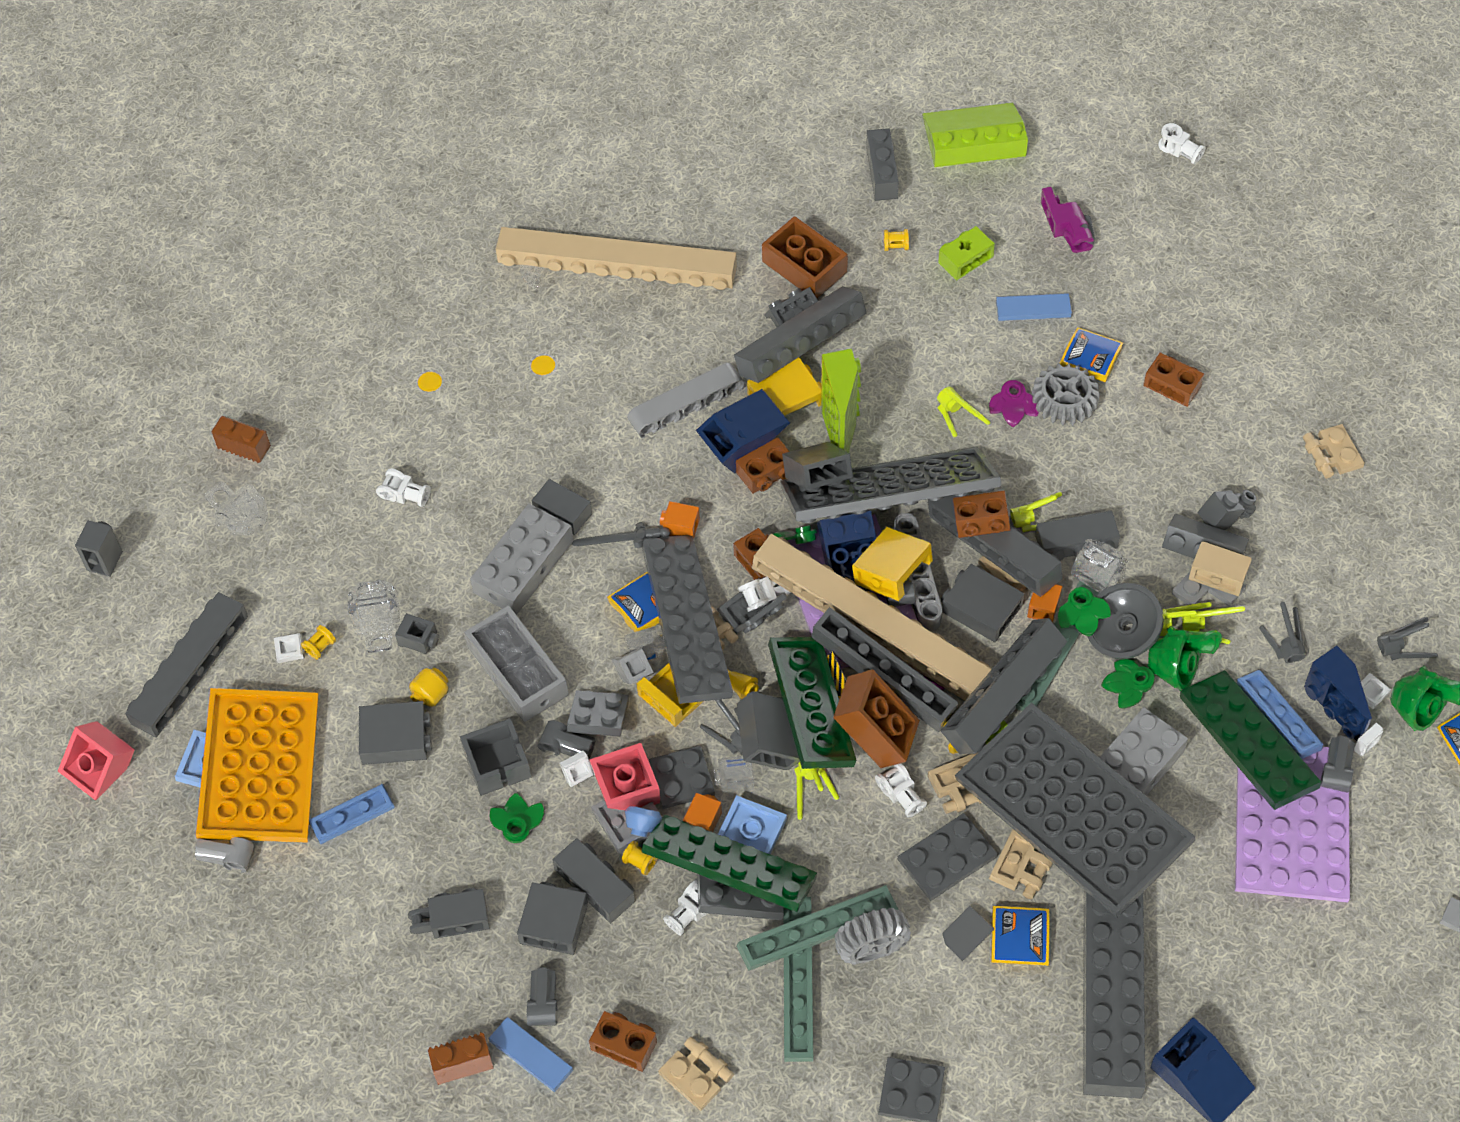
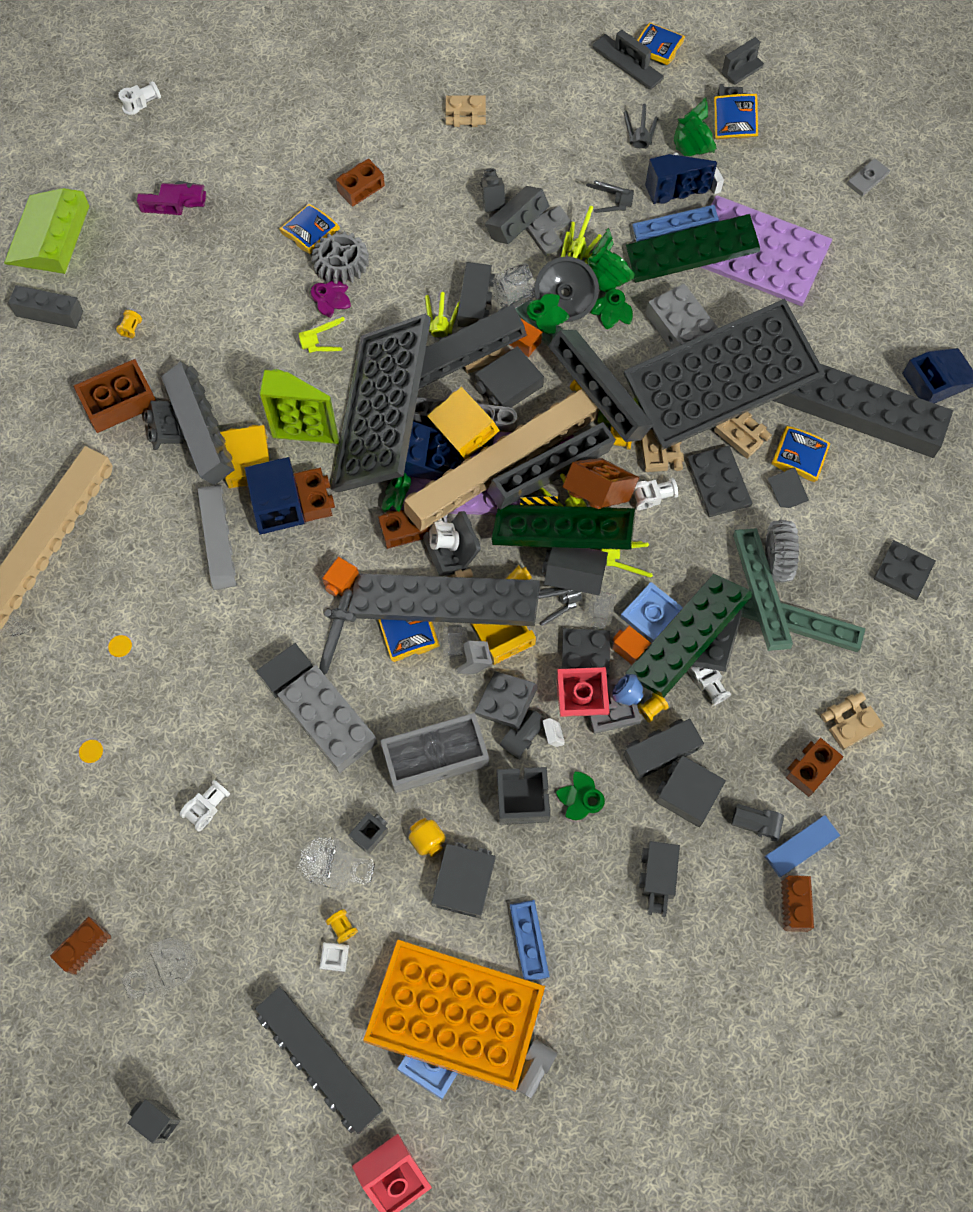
camera: 75 degrees left, 10 degrees up
dark grey brick [782,442,853,491] -> none
lime brick [938,226,995,281] -> none
dark orange brick [953,490,1010,538] -> none
medium blue tile [996,294,1072,321] -> none
tan panel [1189,542,1252,597] -> none
dark grey piece [1320,736,1355,793] -> none

